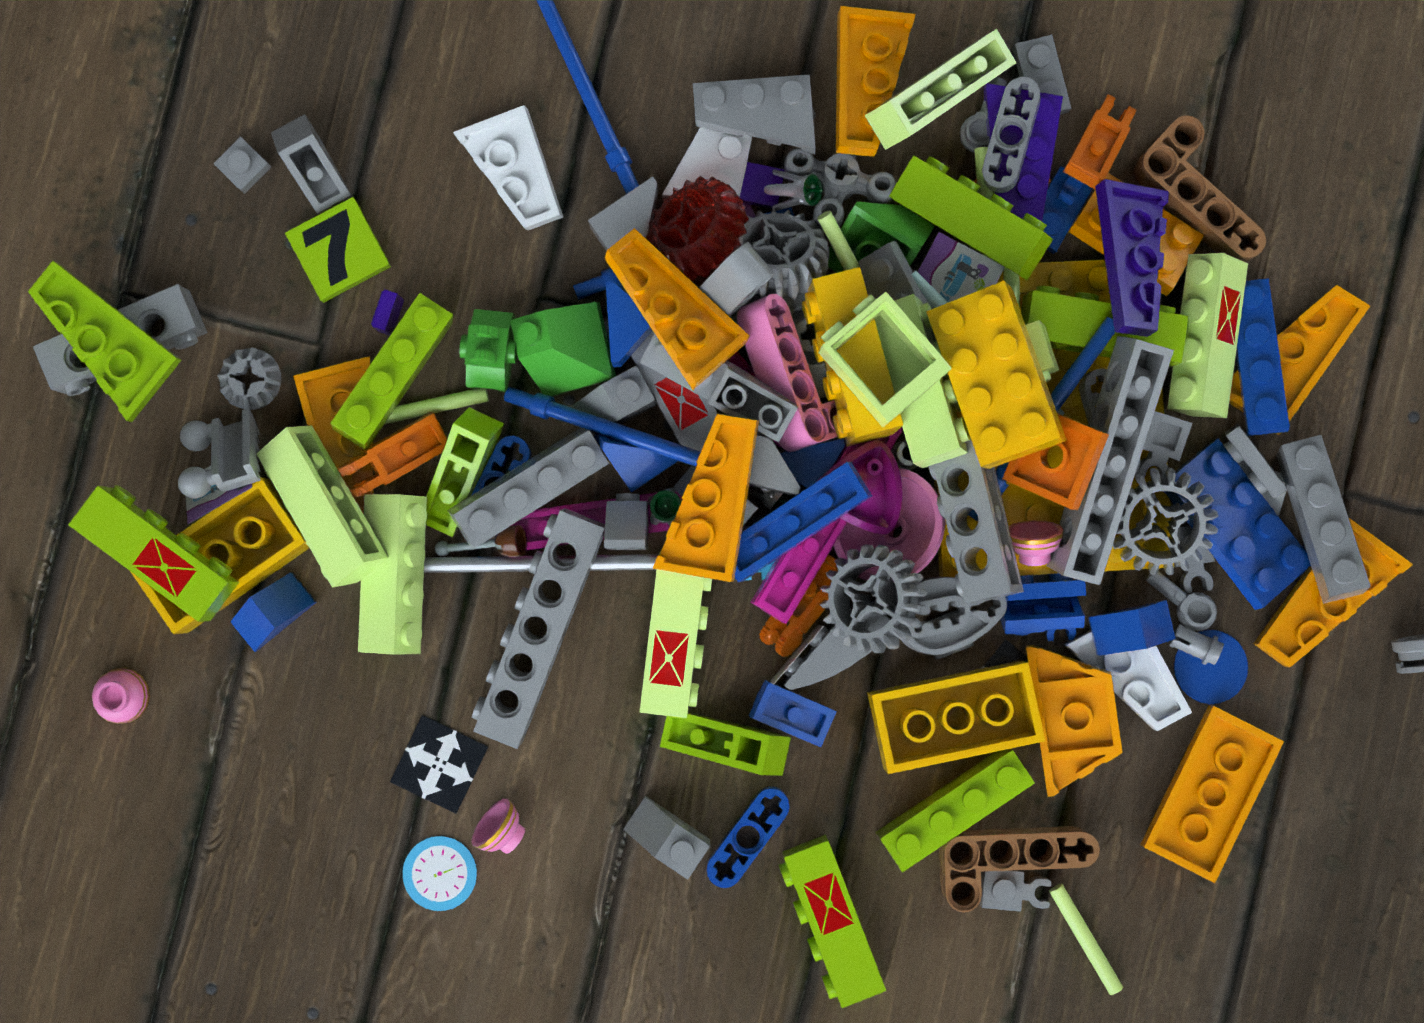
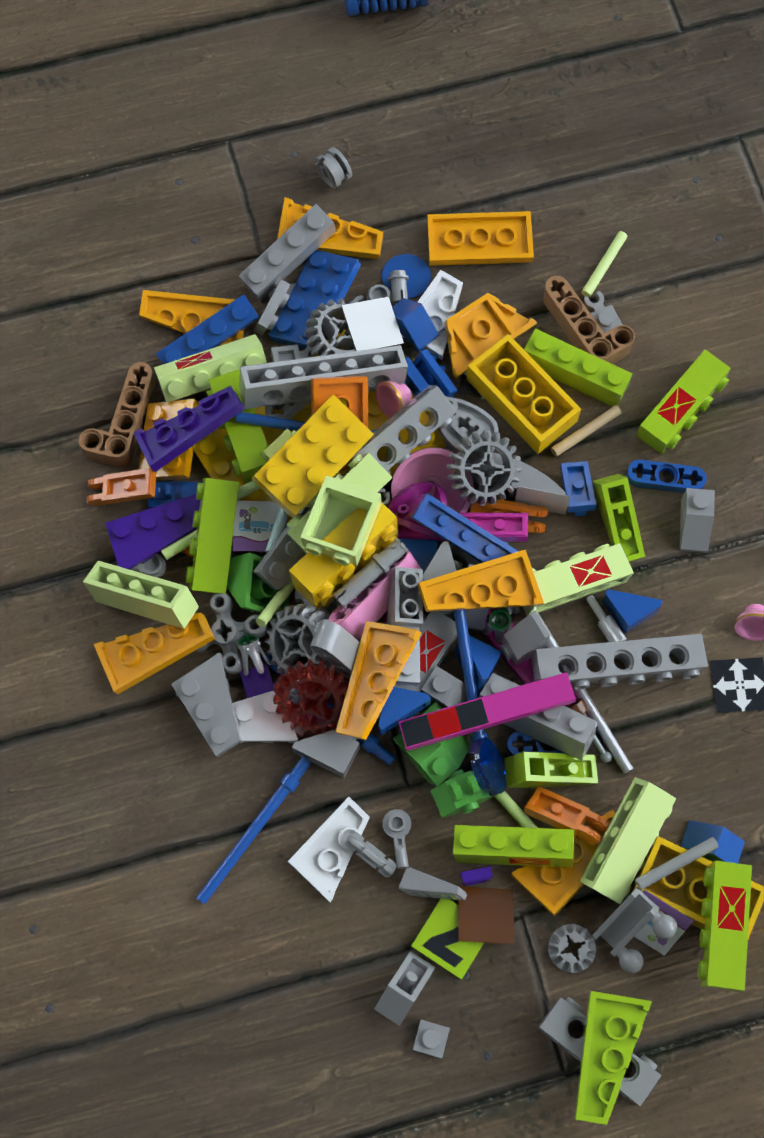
camera: 120 degrees left, 15 degrees down
yellowish green brick [358,494,427,654] -> none
light grey beam [982,77,1041,193] -> none
light grey plate [1012,35,1071,115] -> none
none -> light grey pin [332,538,408,608]
none -> white sticker [342,297,404,351]
none -> light grey axle [345,832,397,877]
none -> light grey plate [383,809,411,869]
none -> dark pink tile [399,672,576,752]
none -> light grey slope [399,867,467,900]
none -> reddish brown sticker [458,886,514,944]
none -> clear blue tile [470,737,507,796]
none -> tan bar [551,405,621,457]
none -> white axle [586,595,627,642]
none -> blue slope [602,589,662,634]
none -> light grey bar [635,837,719,890]

